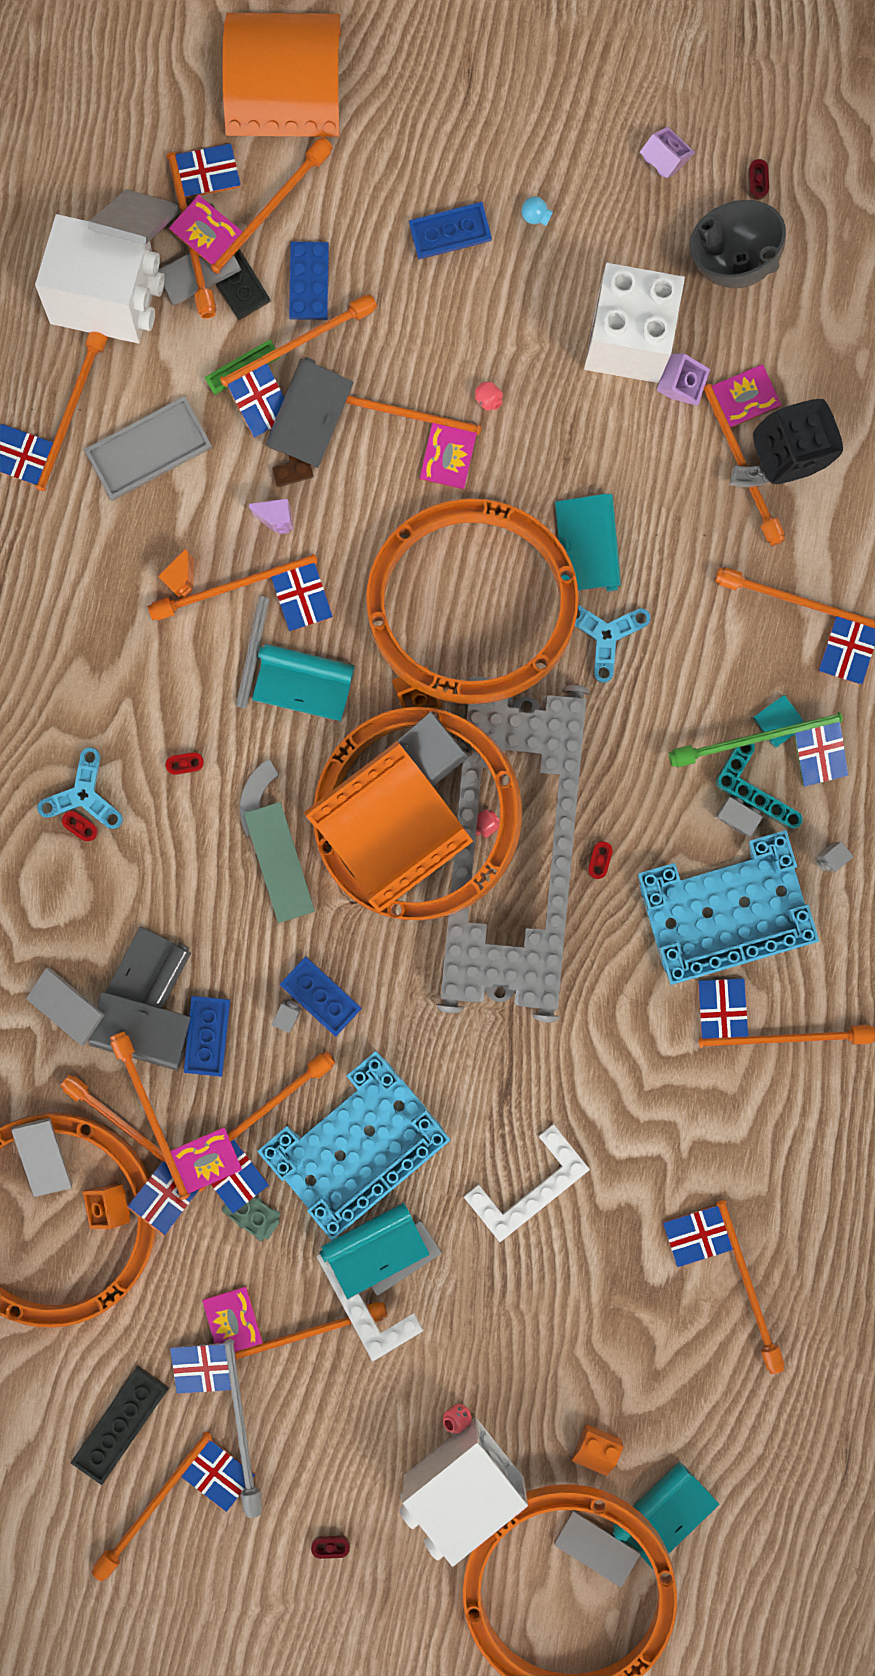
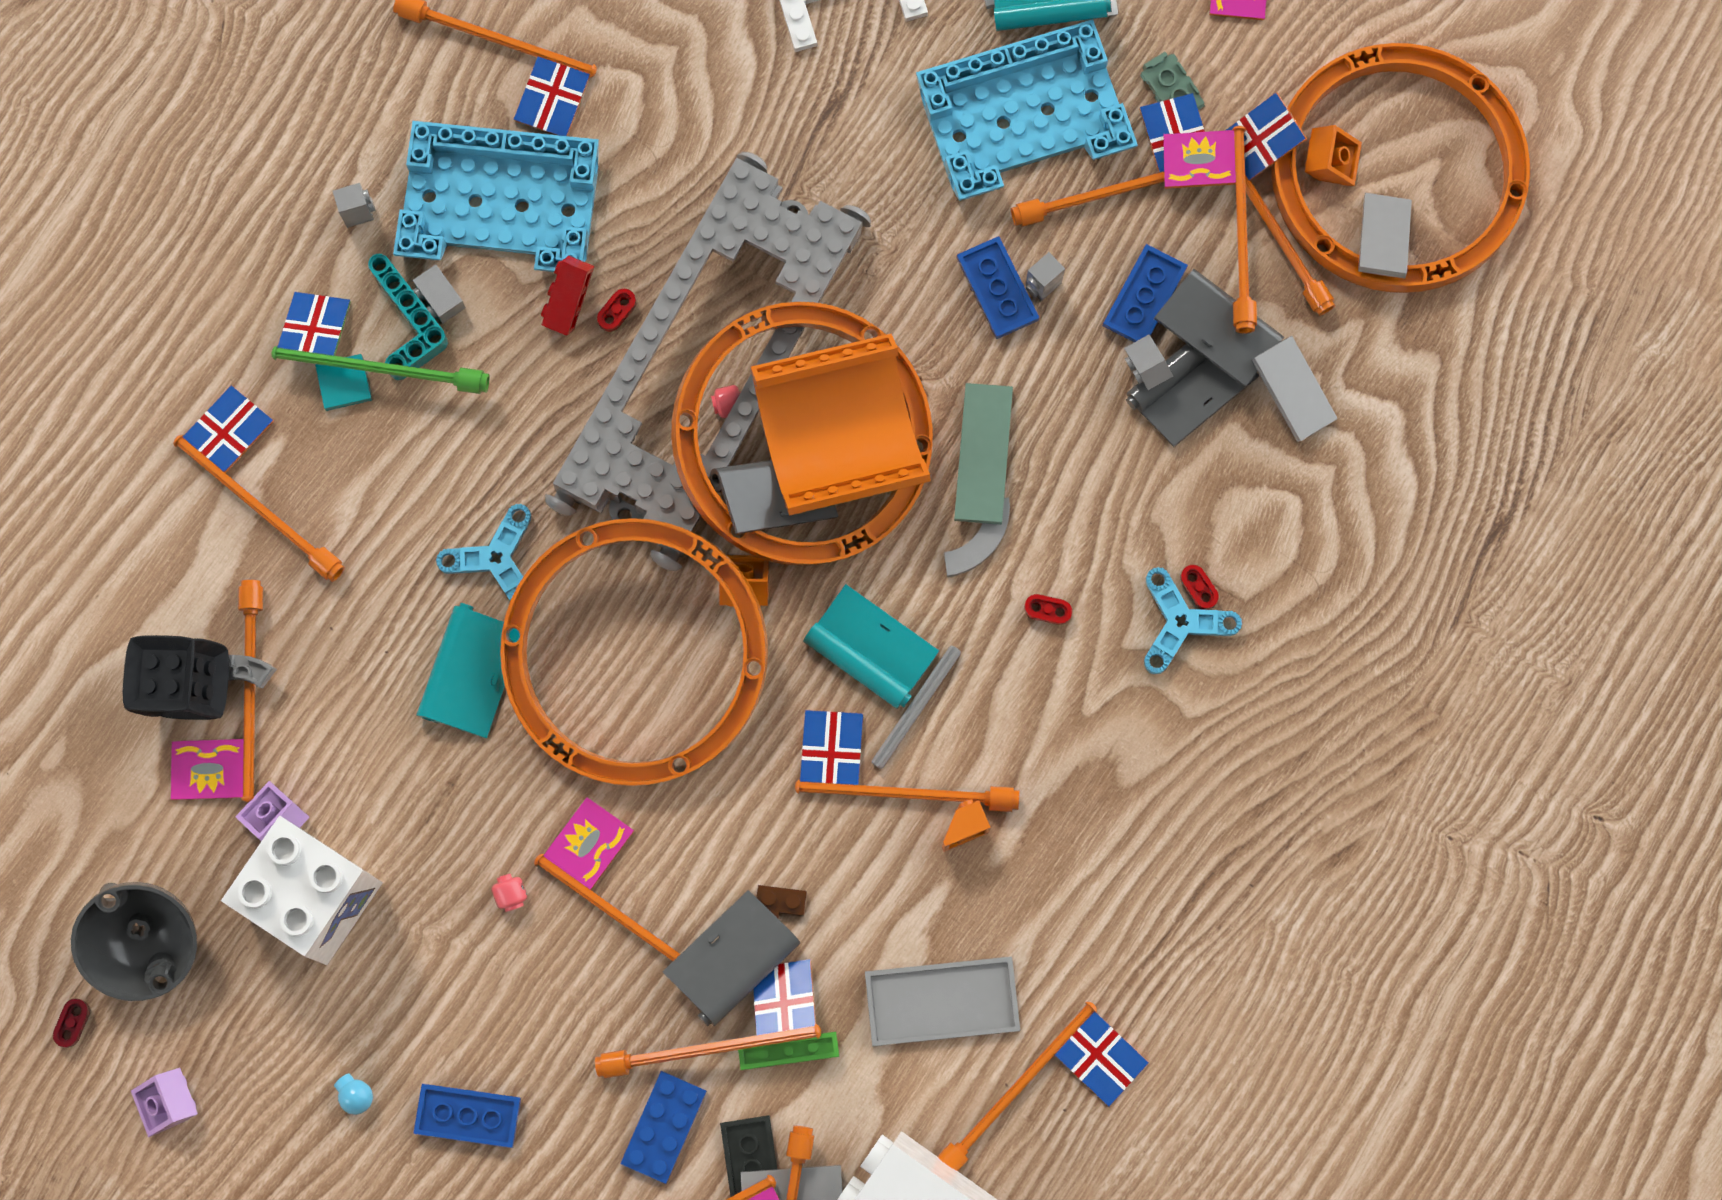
camera: 160 degrees left, 10 degrees down
lavender slope [249,499,294,534] -> none
none -> red brick [541,256,595,336]
none -> light grey brick [1124,335,1173,390]

